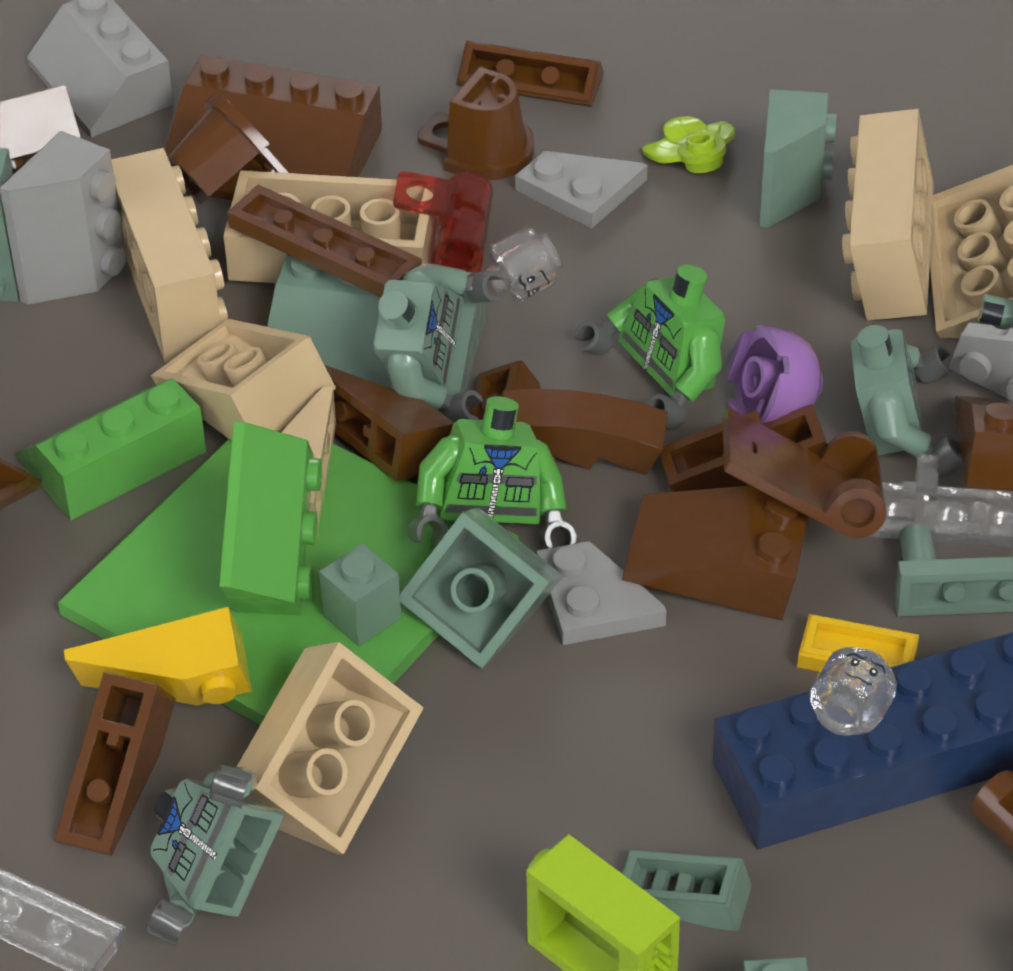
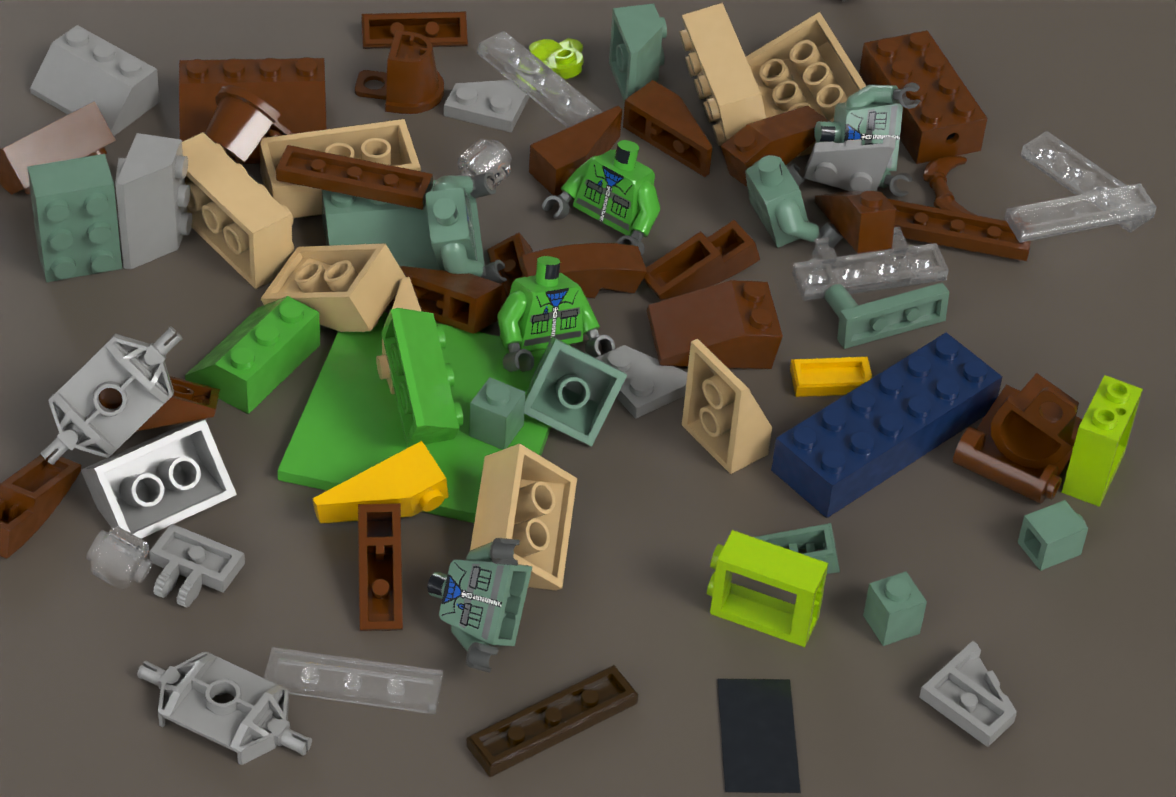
camera: 25 degrees left, 0 degrees up
clear red piece [393,171,493,273] -> none
reddish brown door [723,407,886,538] -> none
medium lavender cylinder [726,325,823,423] -> none
clear head [810,647,897,736] -> none
none -> clear plate [477,31,603,128]
none -> reddish brown slope [529,106,622,196]
none -> reddish brown slope [623,80,712,177]
none -> tan slope [682,339,772,474]
none -> reddish brown slope [721,106,831,188]

